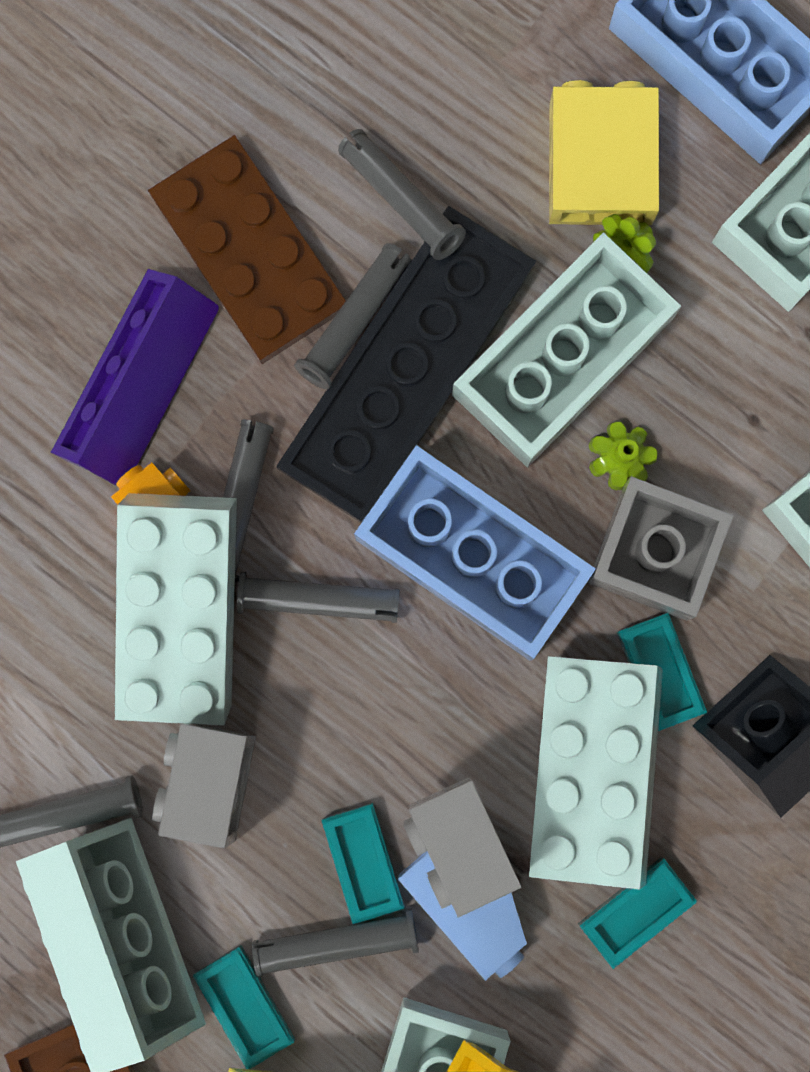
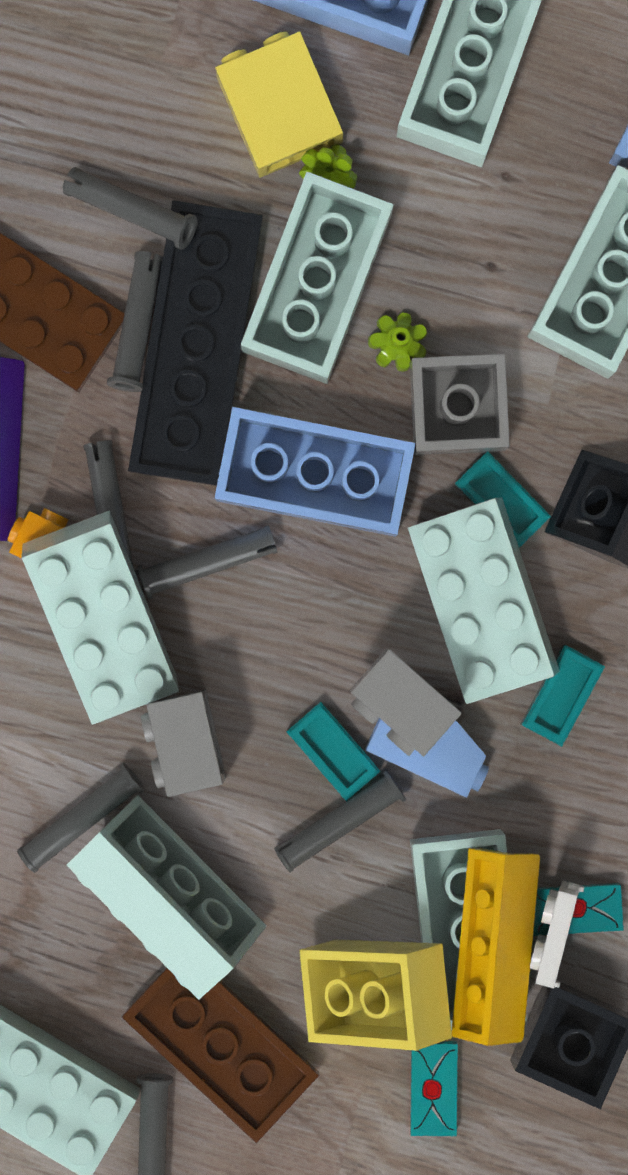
camera: 25 degrees left, 5 degrees up
teal tile [192,945,295,1069] -> none

